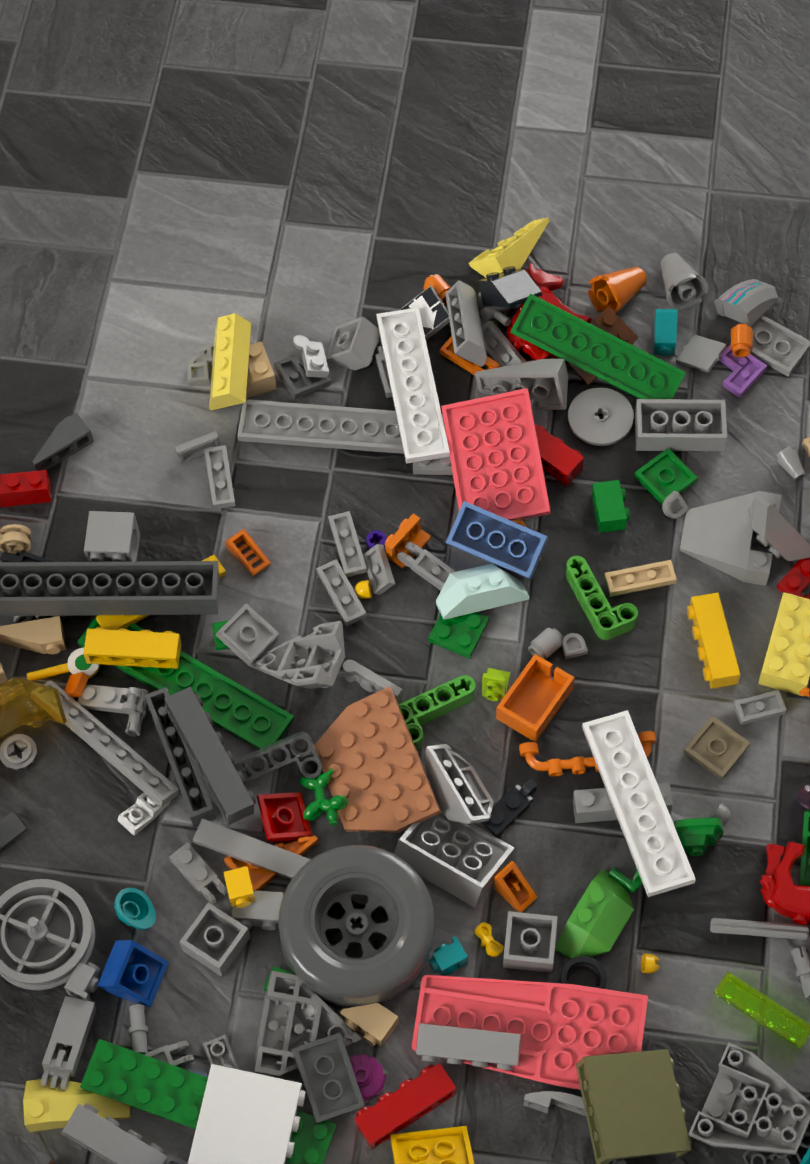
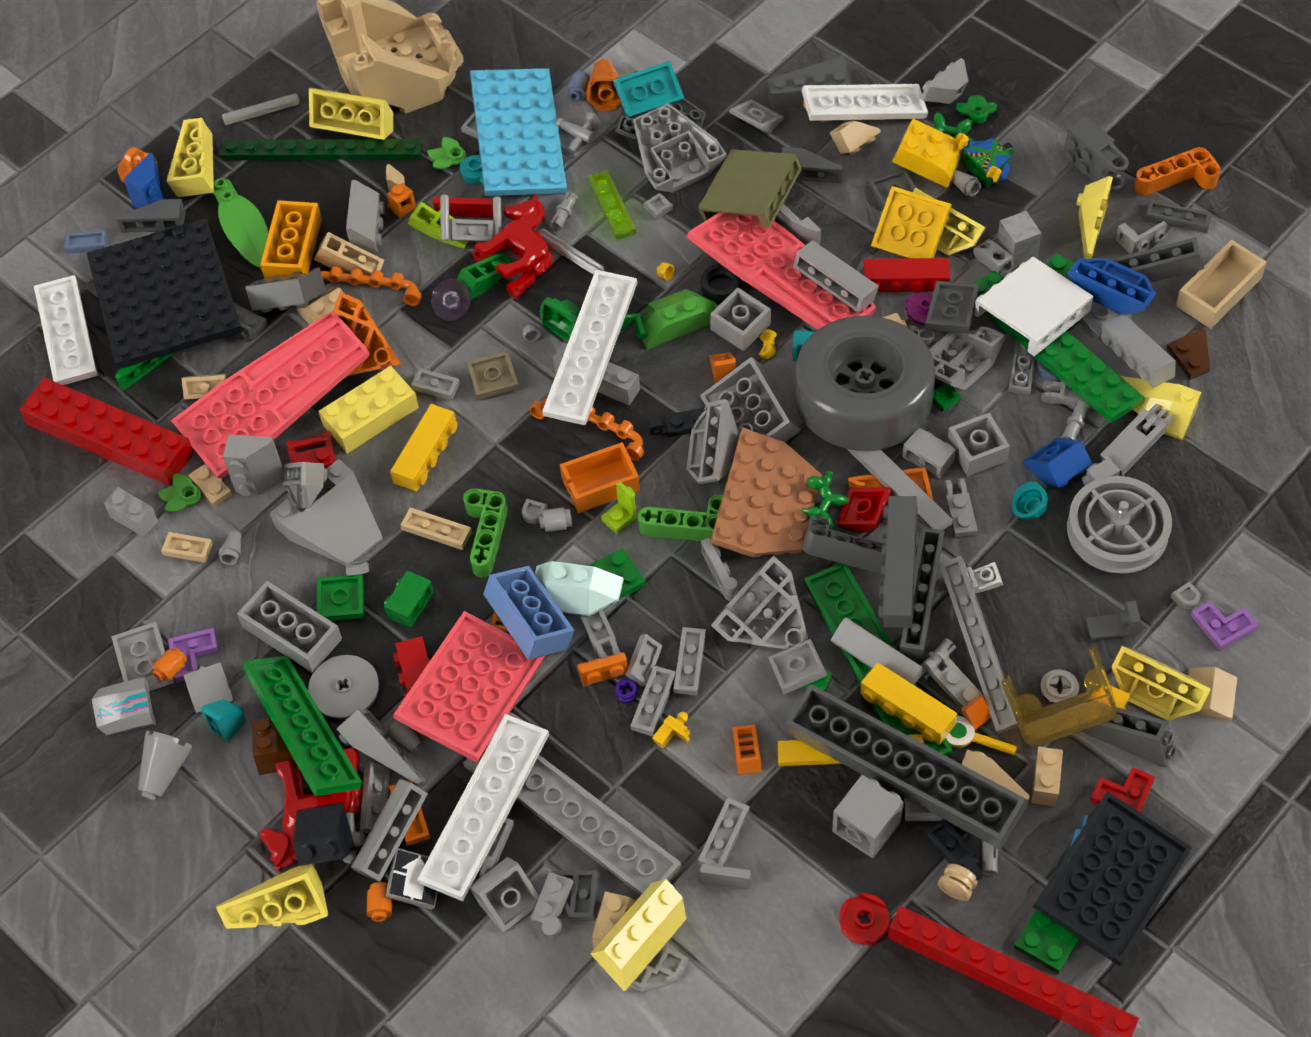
camera: 145 degrees left, 5 degrees down
dark grey slope [32,413,94,471] -> none
yellow brick [224,866,256,908] -> none
yellow hinge [355,580,372,599] -> none
orange cone [588,267,647,314] -> none
none -> light grey tile [644,193,673,220]
none -> yellow piece [652,712,690,749]
none -> light grey slope [831,617,922,685]
none -> red plate [839,893,890,946]

